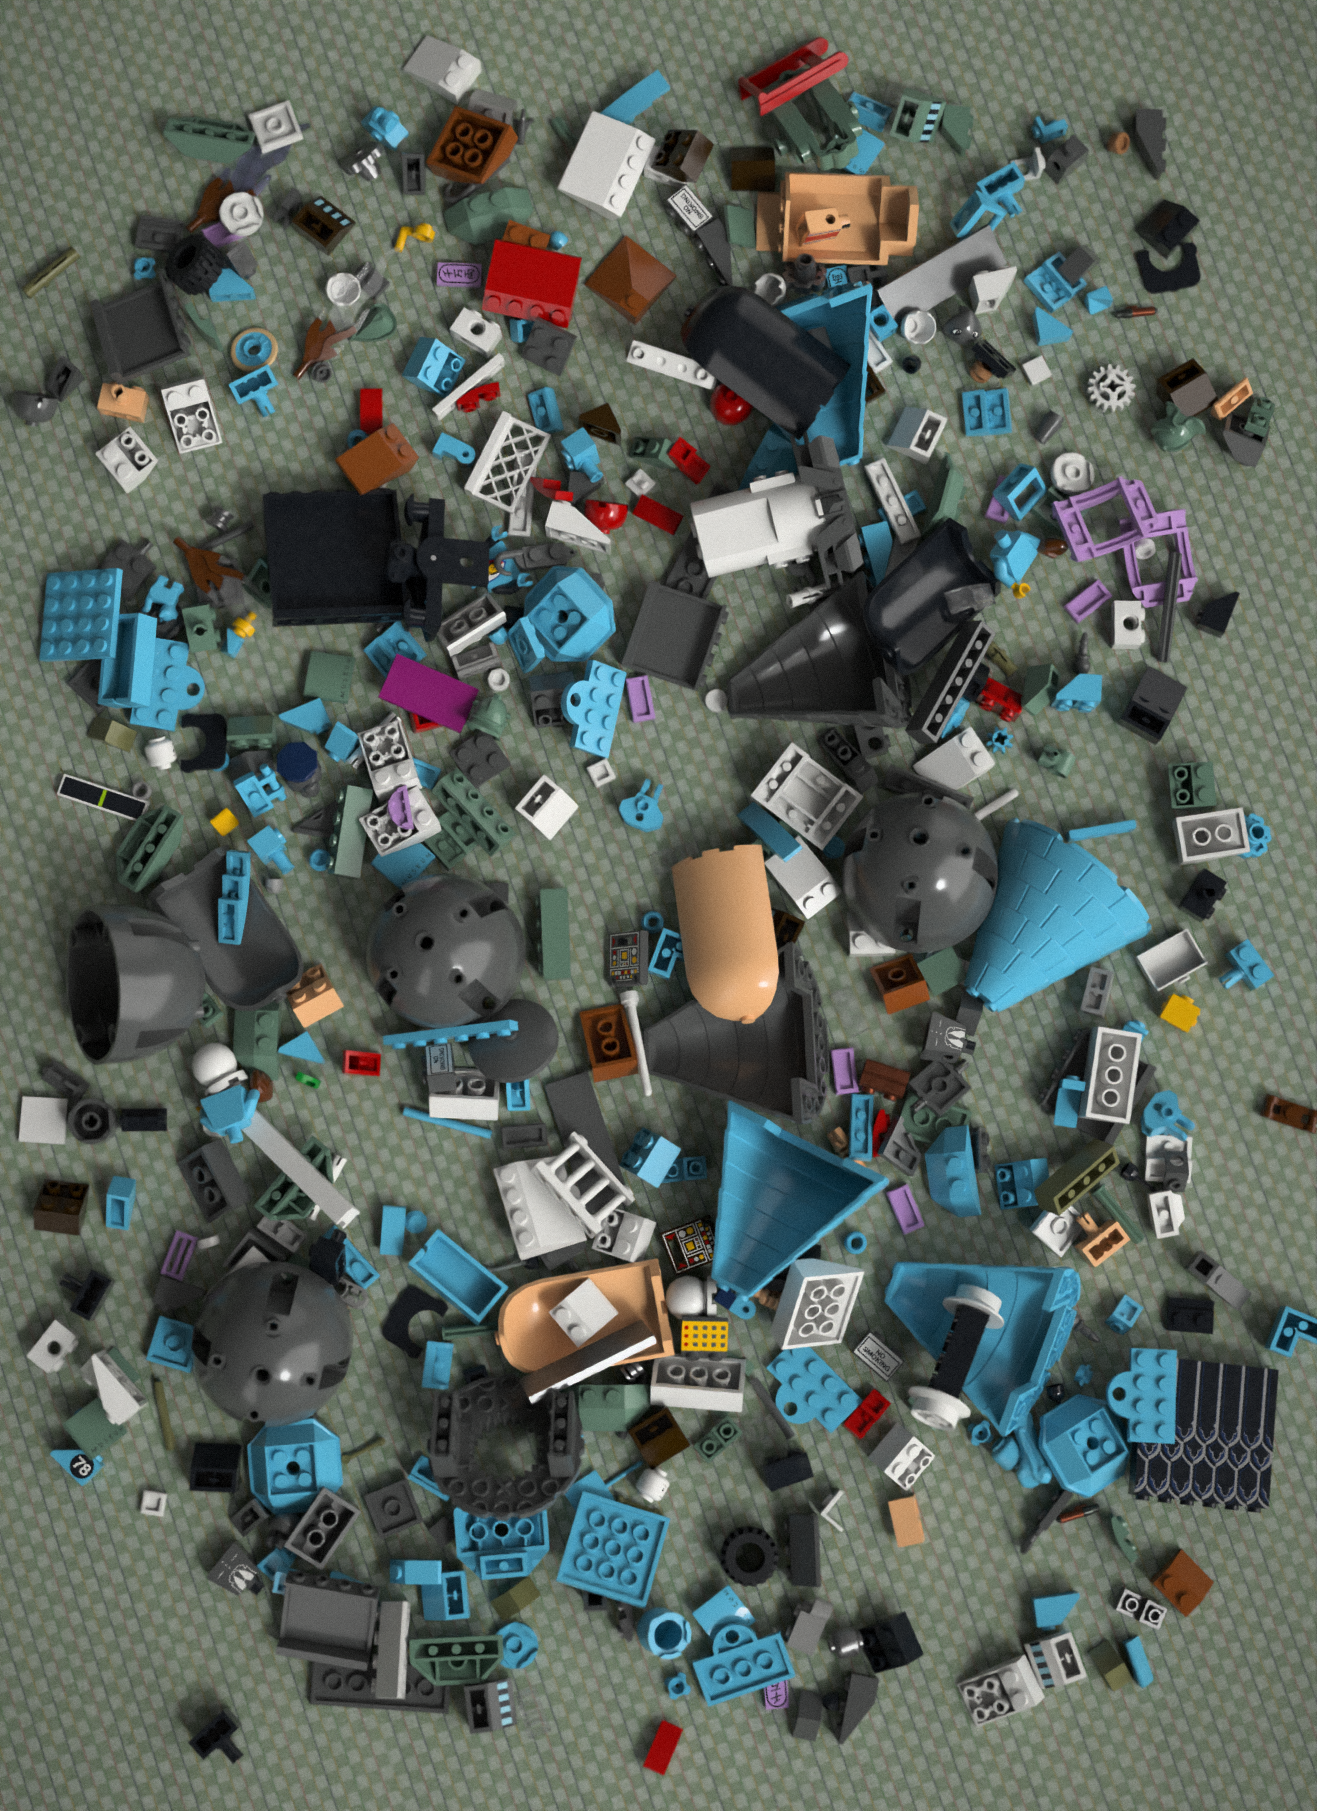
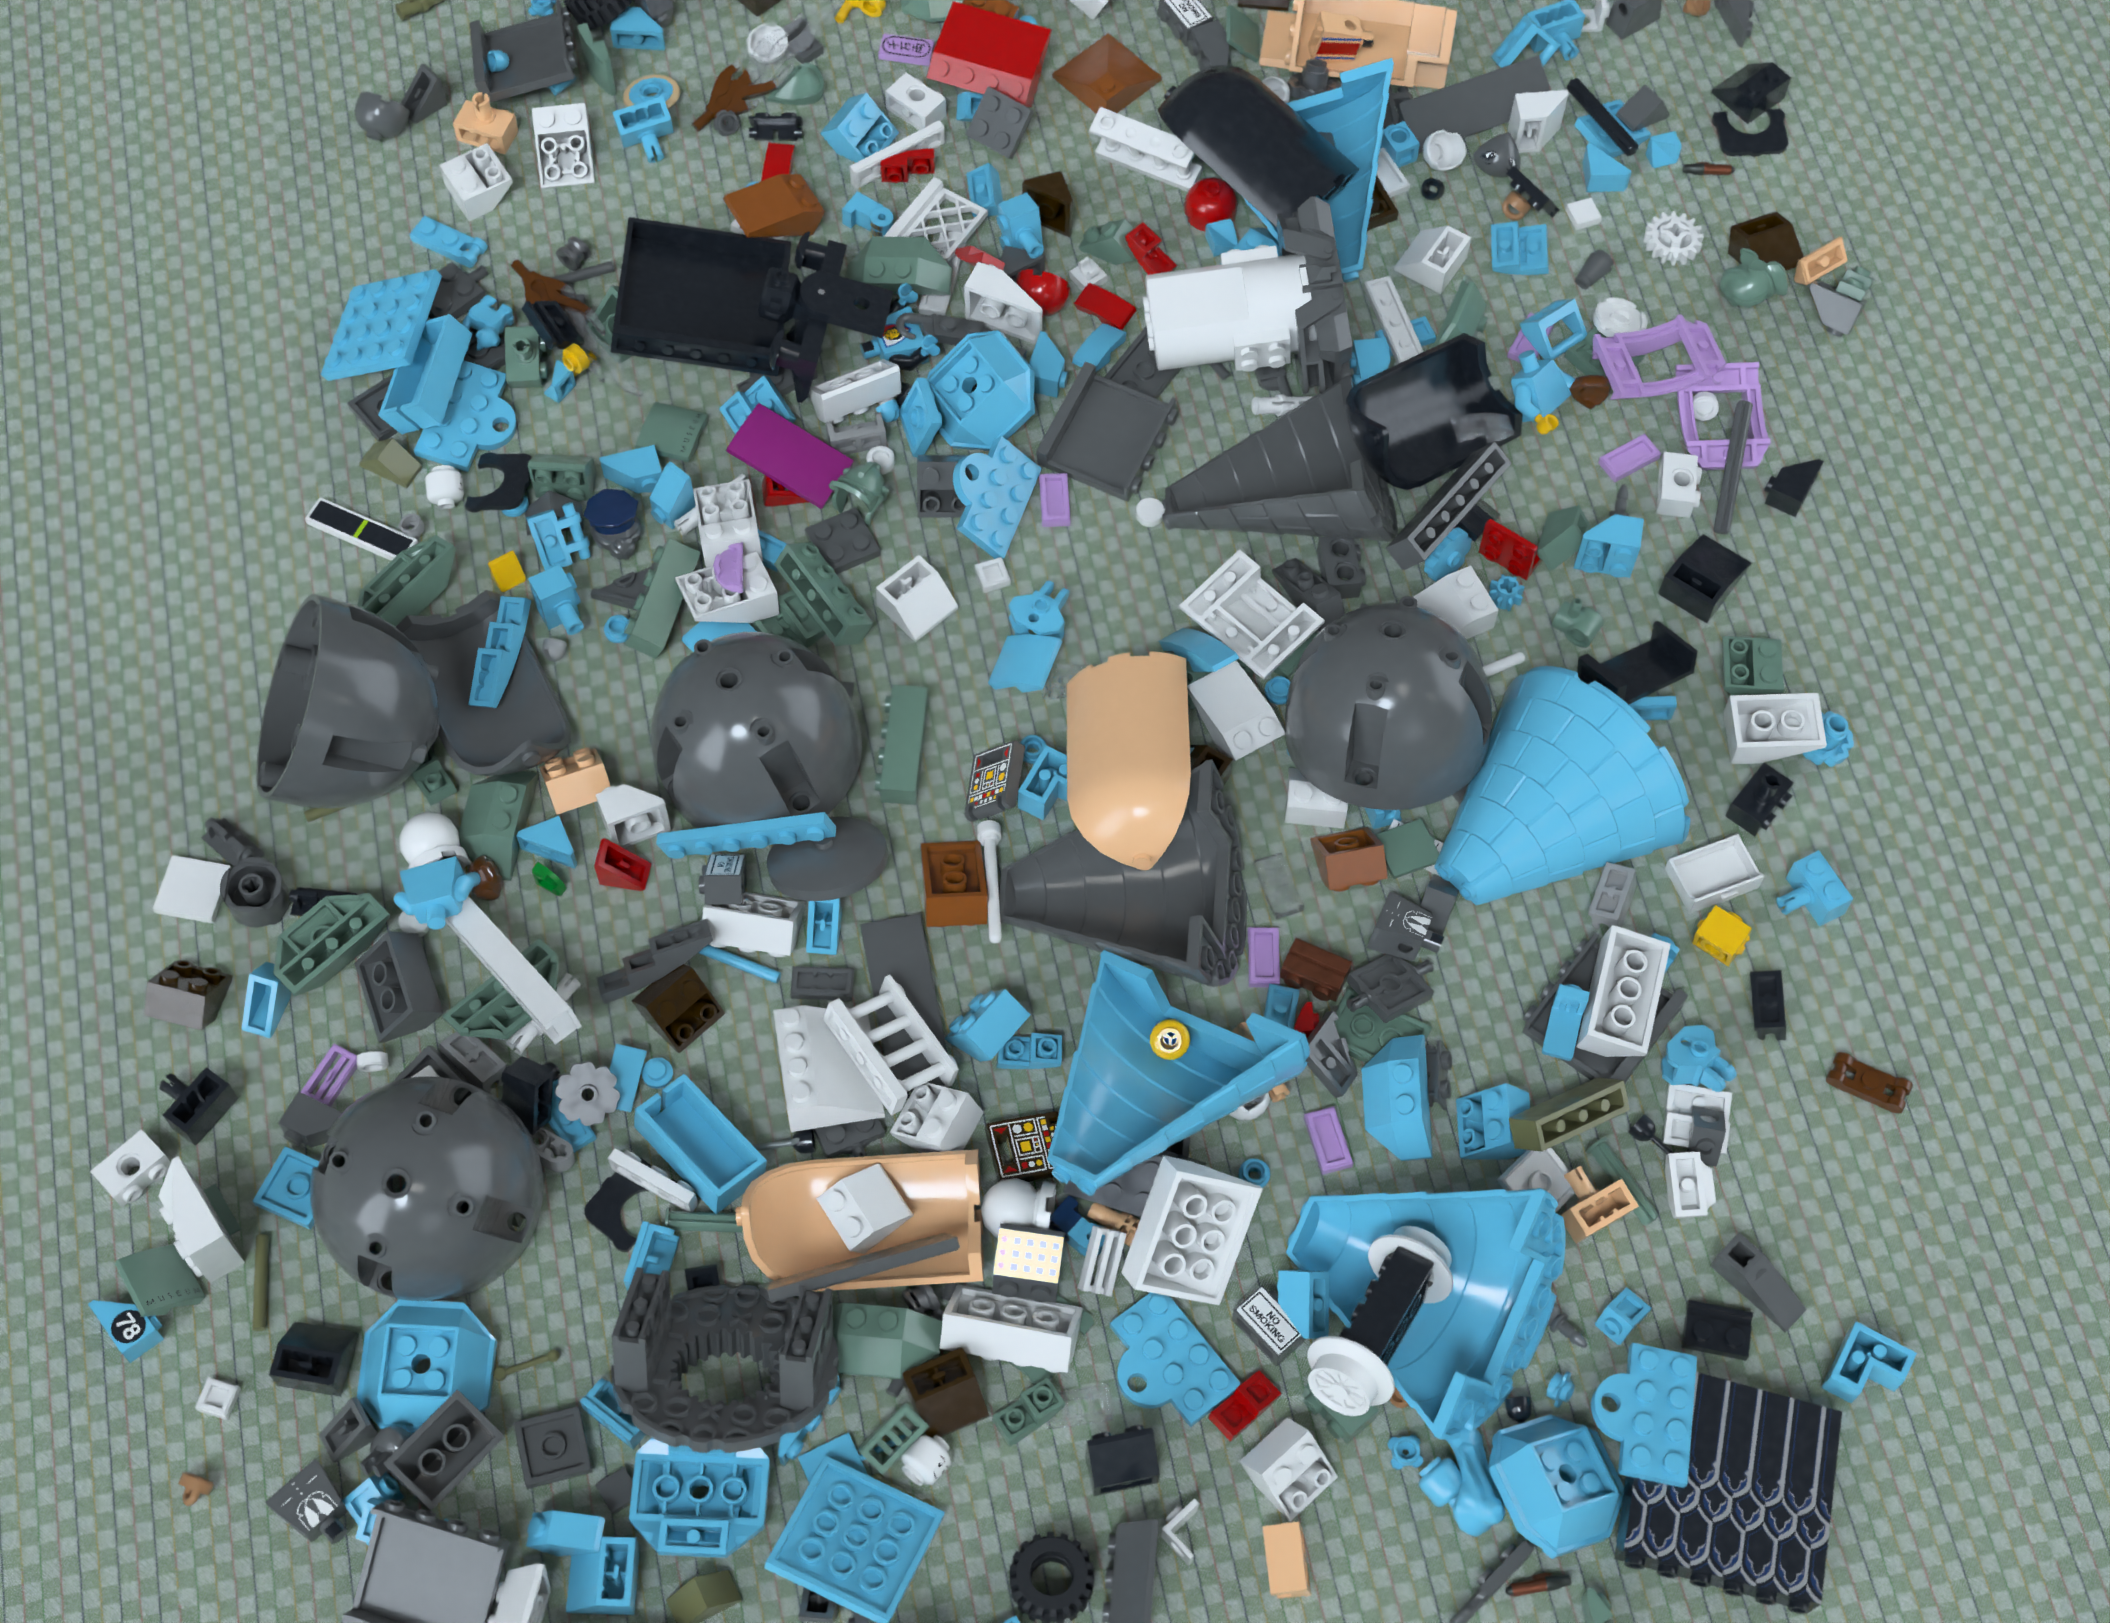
camera: 10 degrees right, 20 degrees down
dark grey bar [750,1377,795,1440] -> none
olive pin [971,619,1019,677] -> none
none -> medium nougat tile [178,1471,214,1506]
none -> sand green wedge [273,893,390,996]
none -> medium azure plate [409,215,488,268]
none -> medium azure hinge [487,50,510,72]
none -> black plate [521,301,584,350]
none -> flat silver plant [555,1060,620,1126]
none -> white slope [595,784,671,848]
none -> dark grey slope [597,919,713,1004]
none -> white plate [608,1148,698,1212]
none -> dark brown slope [631,964,726,1053]
none -> black hinge [748,112,803,141]
none -> sand green wedge [846,236,953,295]
none -> sand green slope [858,1402,929,1475]
none -> medium azure slope [988,634,1062,693]
none -> medium azure slope [1029,331,1069,398]
none -> medium azure slope [1072,323,1126,372]
none -> white tile [1078,1225,1126,1296]
none -> yellow head [1150,1019,1190,1060]
none -> medium azure slope [1205,219,1238,257]
none -> medium azure slope [1277,1270,1329,1339]
none -> black axle [1566,78,1639,156]
none -> black panel [1577,621,1698,705]
none -> black hinge [1750,970,1786,1040]

